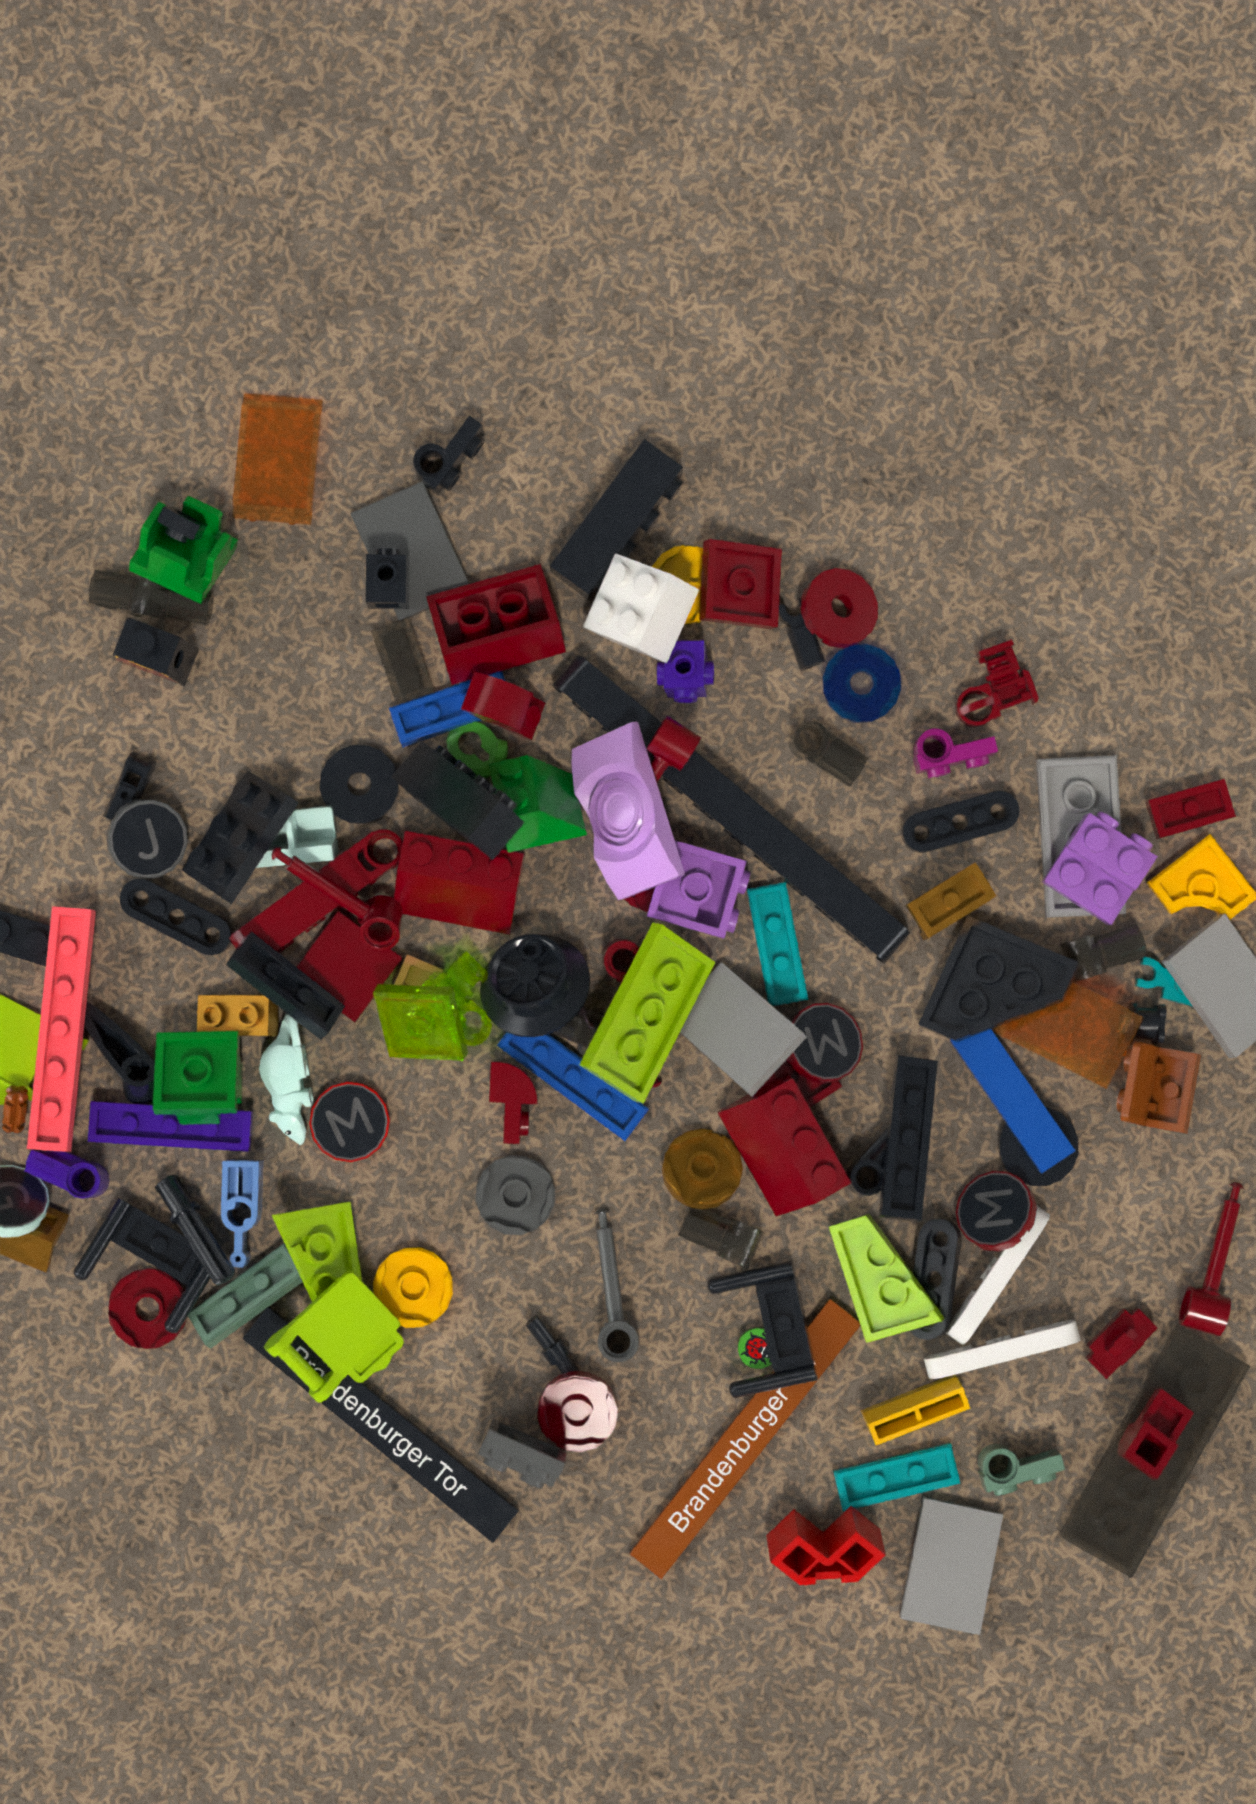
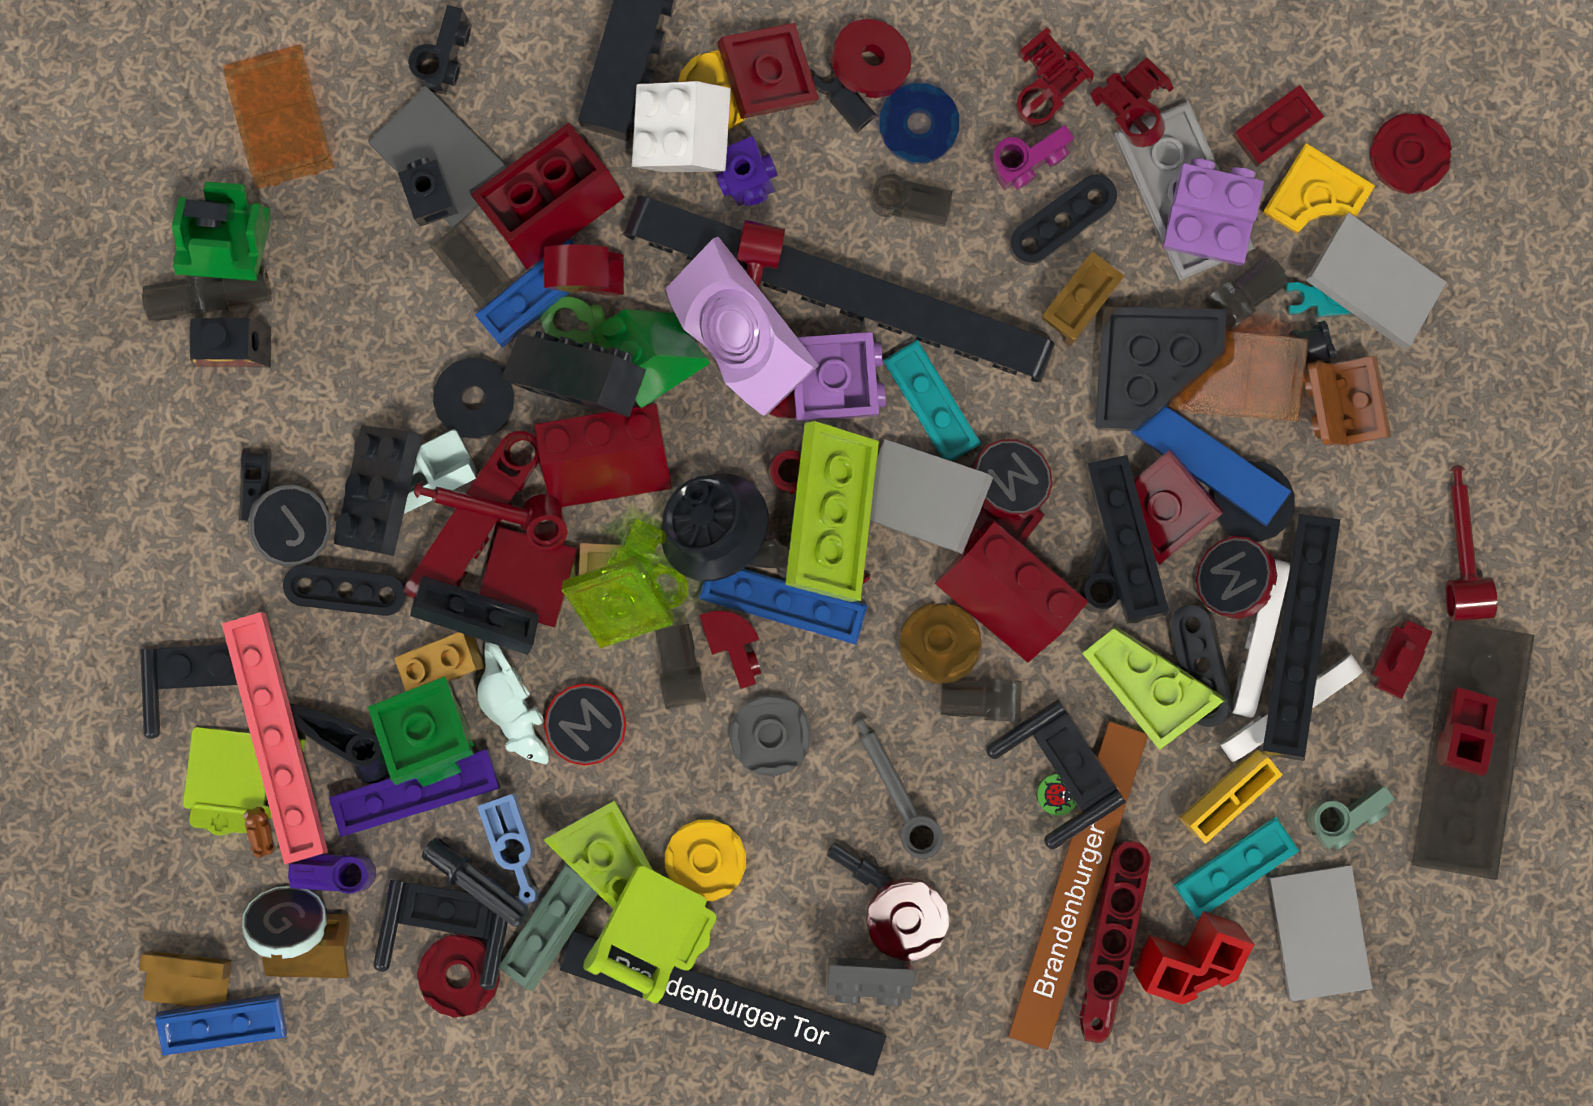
camera: 10 degrees left, 0 degrees up
none -> clear smoke piece [655,624,707,710]
none -> dark red piece [1079,840,1151,1044]
none -> dark red piece [1091,57,1174,148]
none -> dark red tile [1134,449,1224,565]
none -> black plate [1262,514,1341,761]

